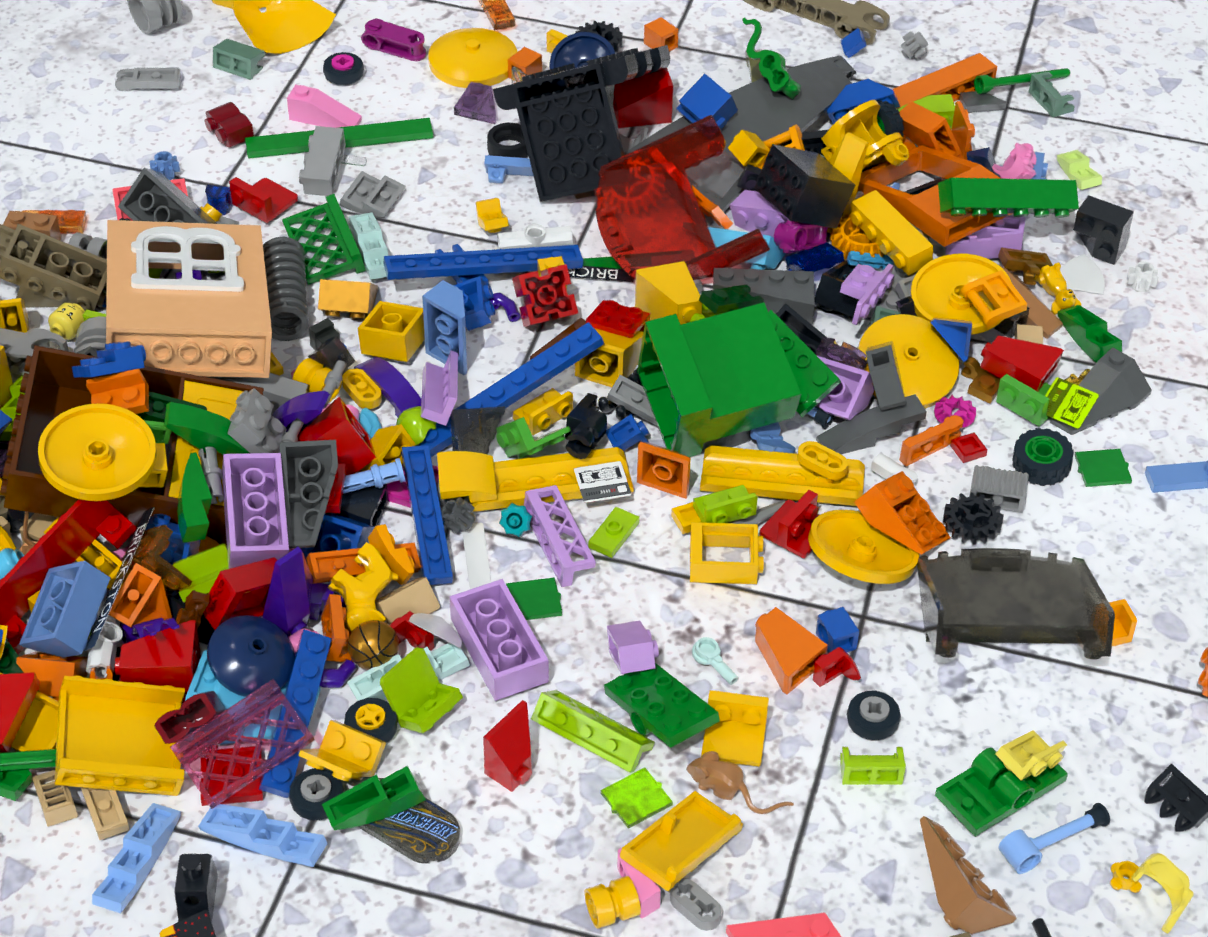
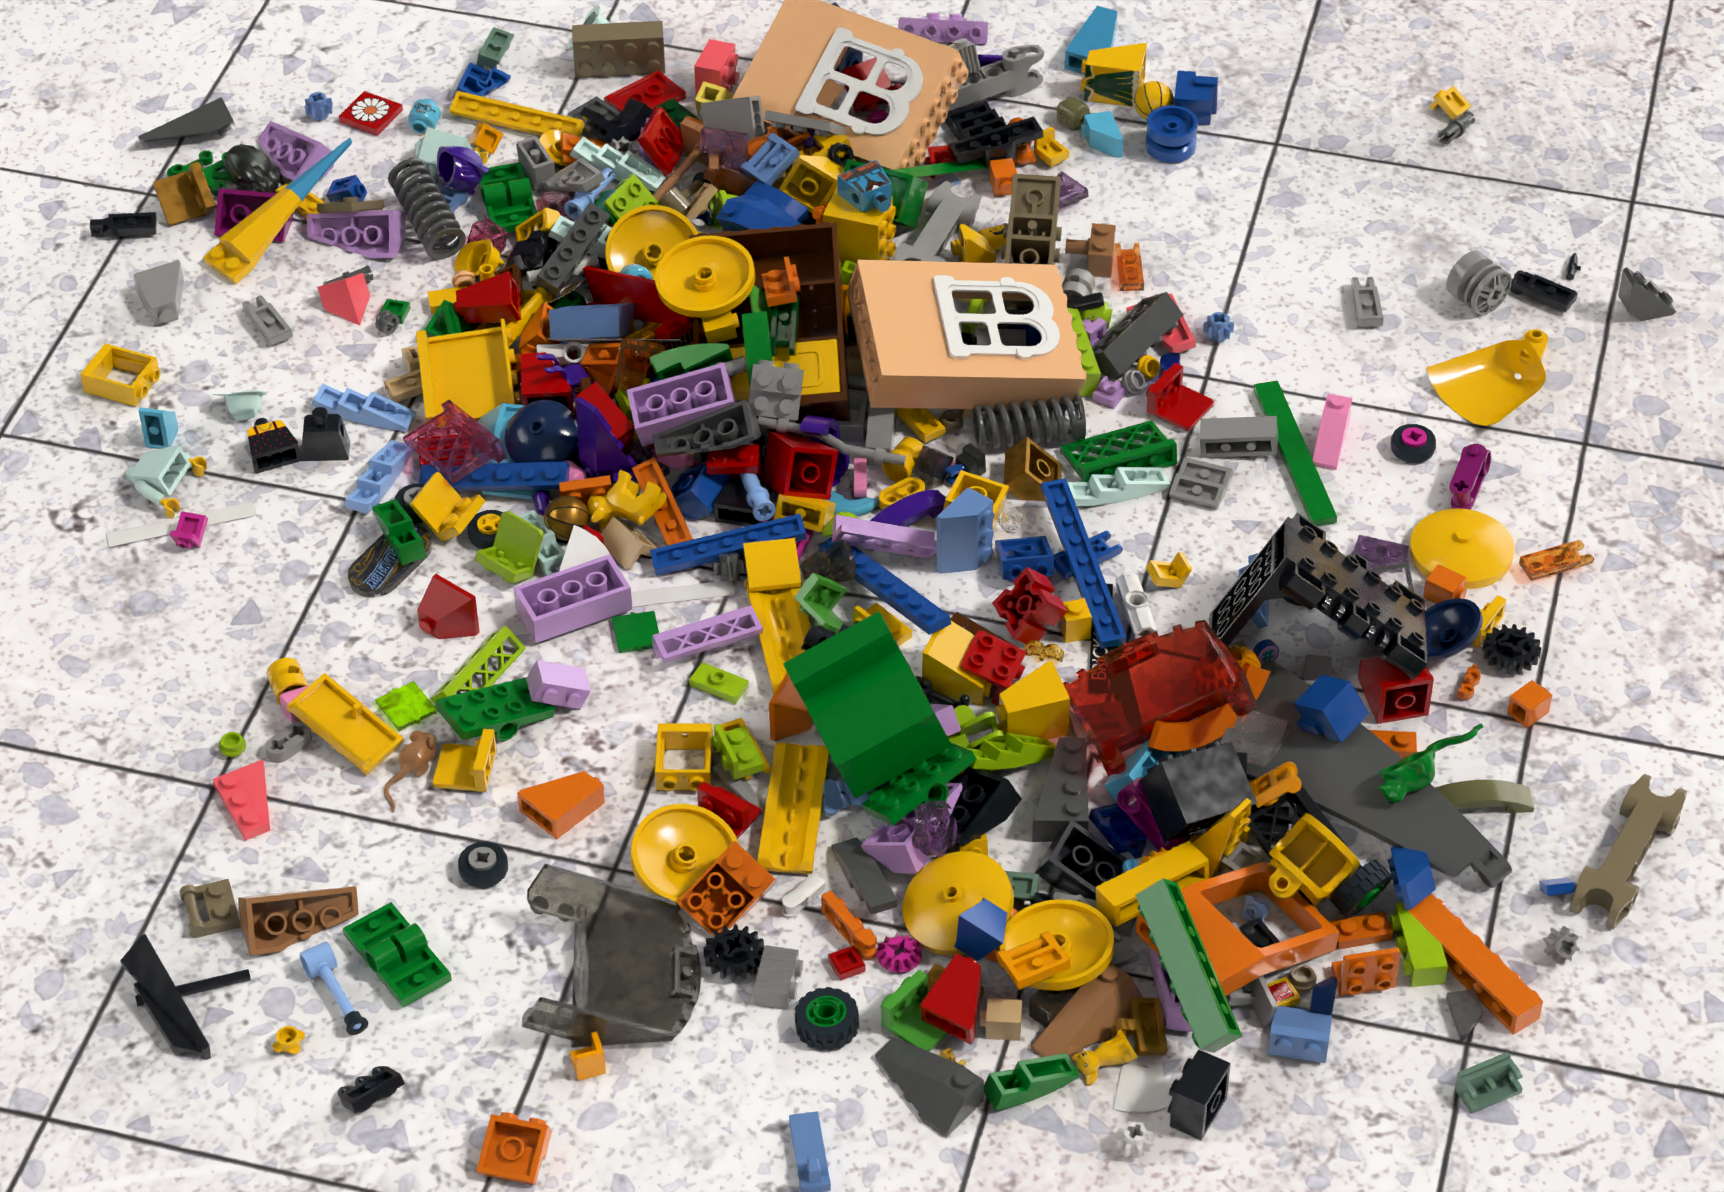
camera: 90 degrees right, 0 degrees up
blue plate [72,341,146,378] -> none
dark red brick [154,691,225,744] -> none
dark red brick [204,102,254,148] -> none
sand green hinge [213,39,265,80] -> none
light orange slope [368,524,414,585] -> none
teal piece [499,503,532,537] -> none
sticker [574,461,632,503] -> none
light aqua plate [692,637,739,685] -> none
dark green hinge [699,284,764,314] -> none
yellow brick [728,130,770,168] -> none
yellow plate [797,441,848,480] -> none
red plate [813,647,861,687] -> none
blue brick [816,607,859,653] -> none
lavender bracket [840,264,895,325] -> none
lime hinge [840,746,906,785] -> none
dark grey slope [866,341,907,411] -> none
orange slope [899,101,961,157] -> none
green piece [974,68,1071,94] -> none
bright pink piece [992,143,1036,179] -> none
light yellow bracket [996,730,1067,780] -> none
clear neon green sticker [1045,377,1099,428] -> none
yellowish green slope [1057,150,1102,190] -> none
green piece [1074,449,1132,487] -> none
light yellow helmet [1132,853,1194,933] -> none
none -> clear yellow piece [1023,640,1065,662]

